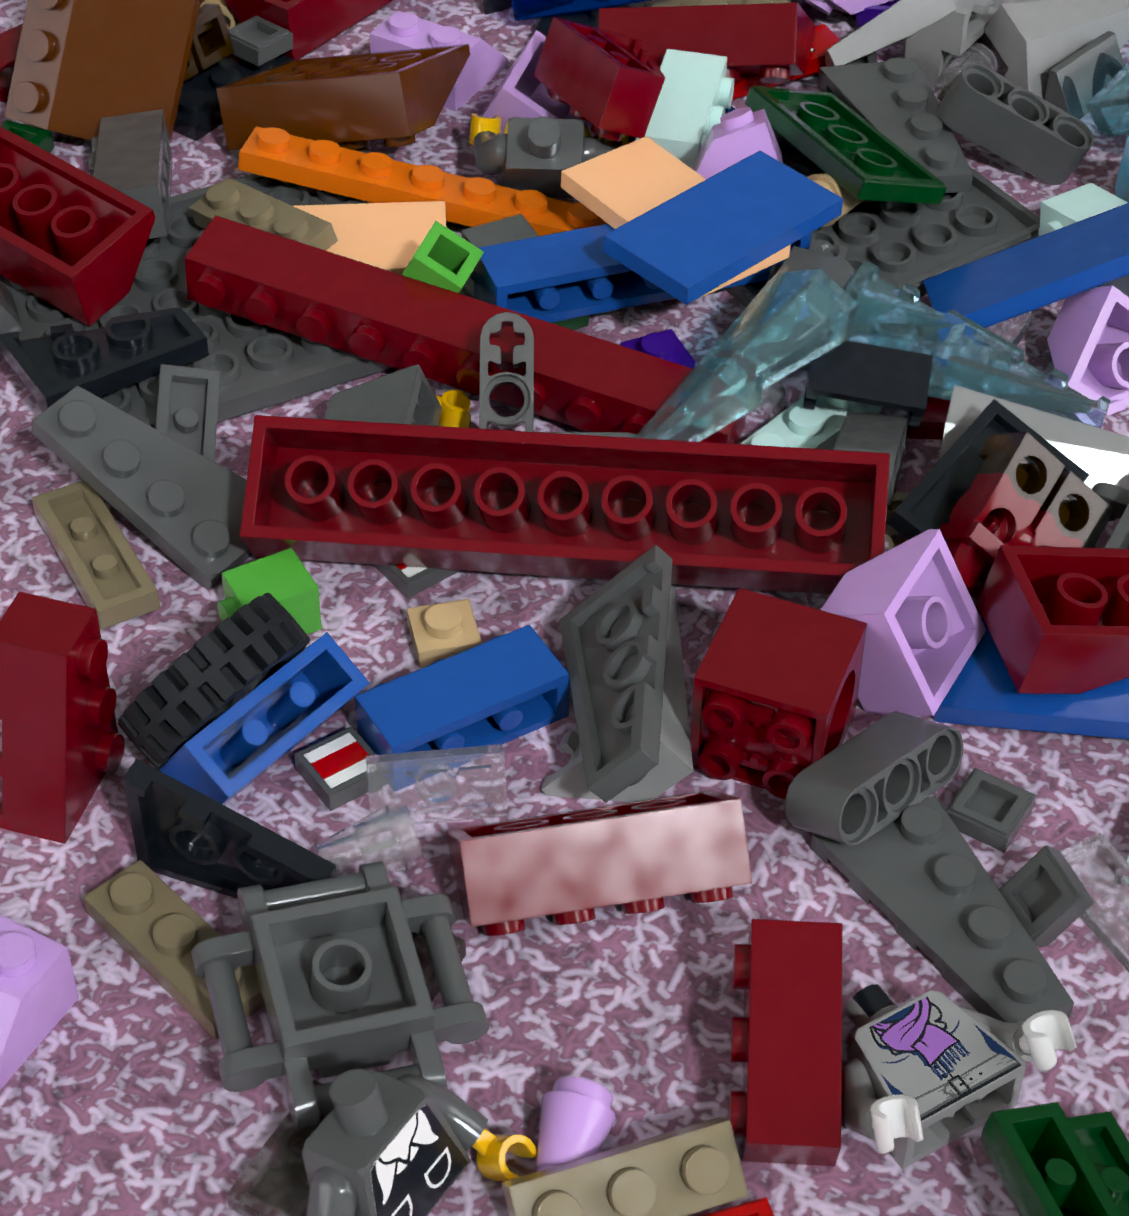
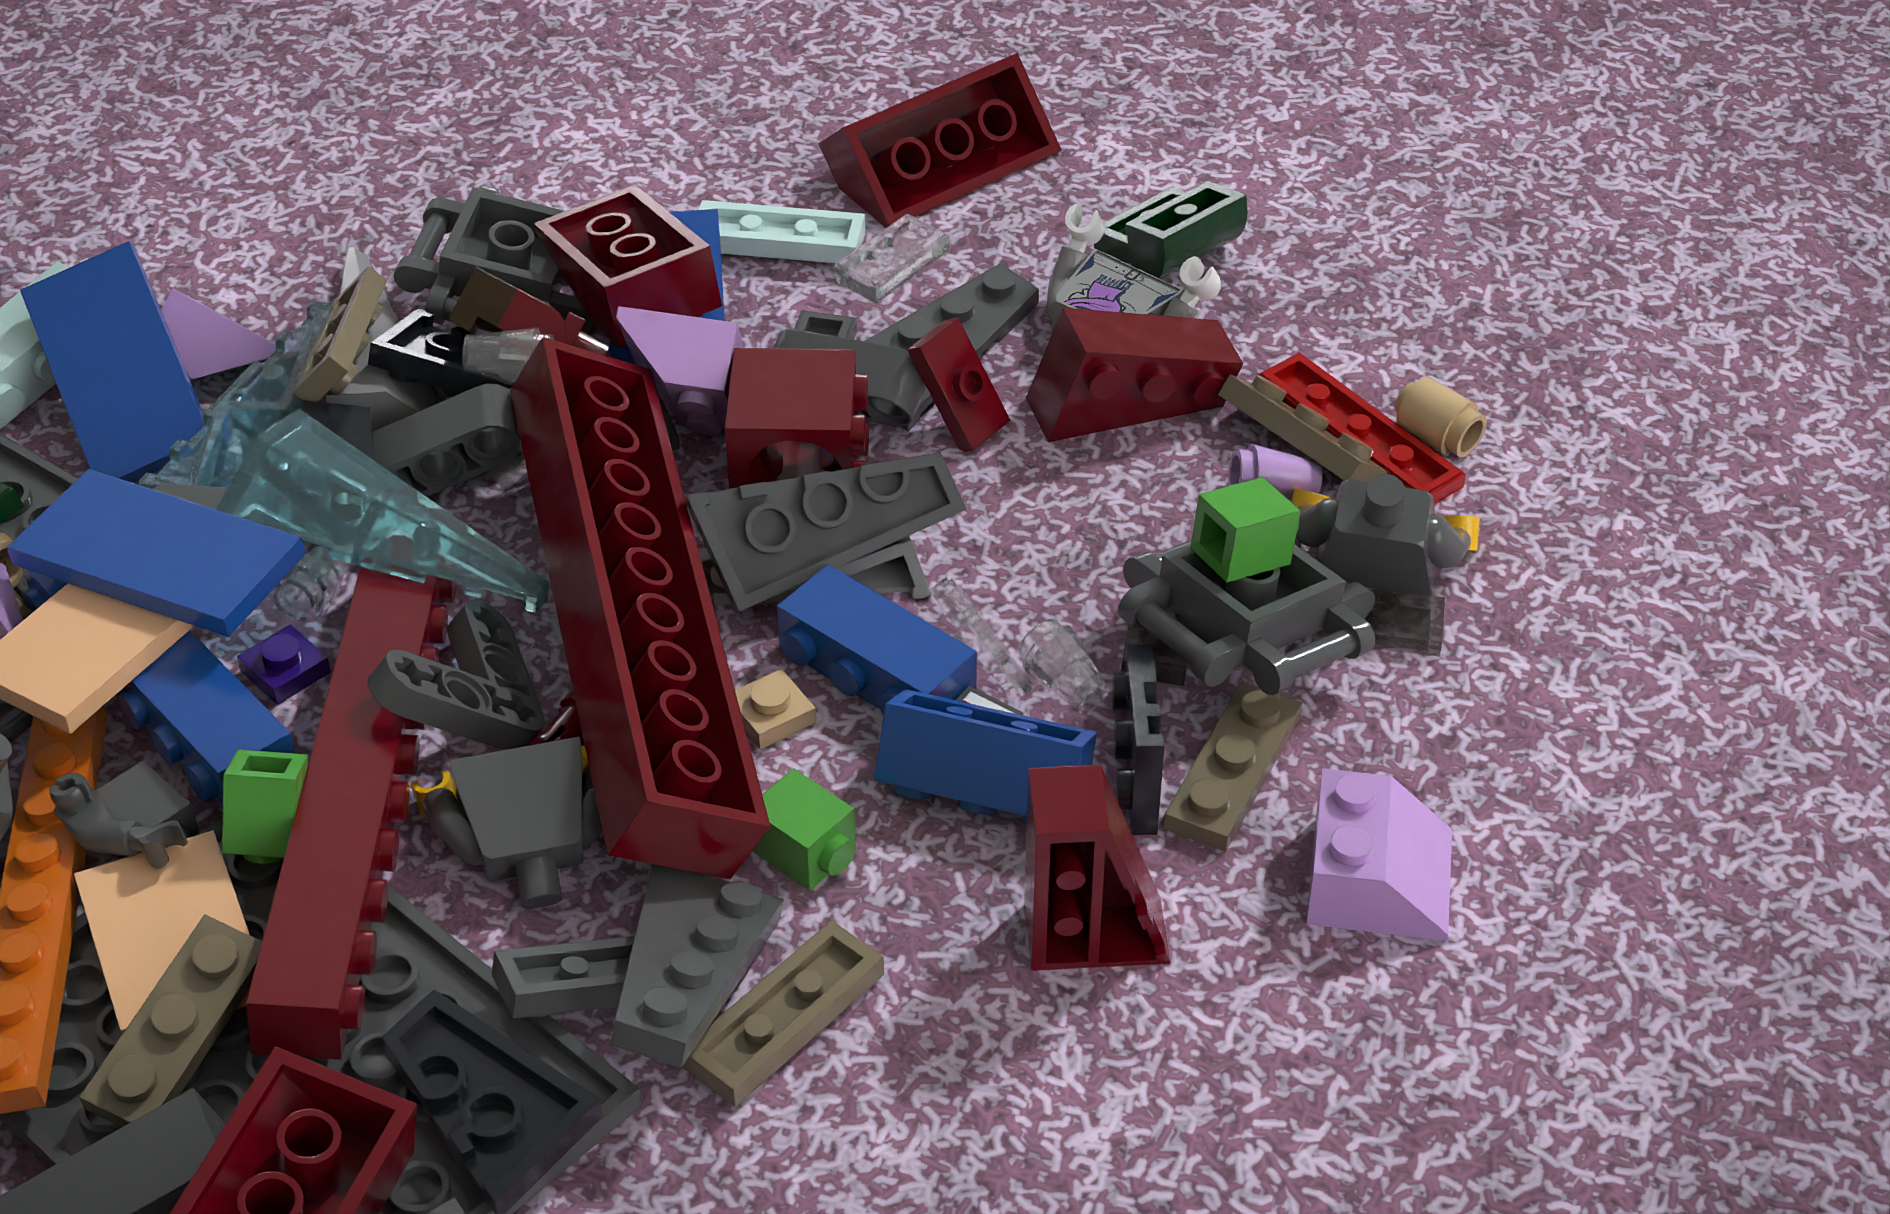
camera: 110 degrees left, 0 degrees up
black wheel [117,593,310,770] -> none
slope [446,790,752,936] -> none
dark grey tile [998,845,1095,947] -> none
none -> dark grey arm [50,773,188,869]
none -> dark tan plate [293,266,387,402]
none -> clear cone [463,327,554,382]
none -> dark red plate [907,318,1011,452]
none -> bright green brick [1190,477,1301,582]

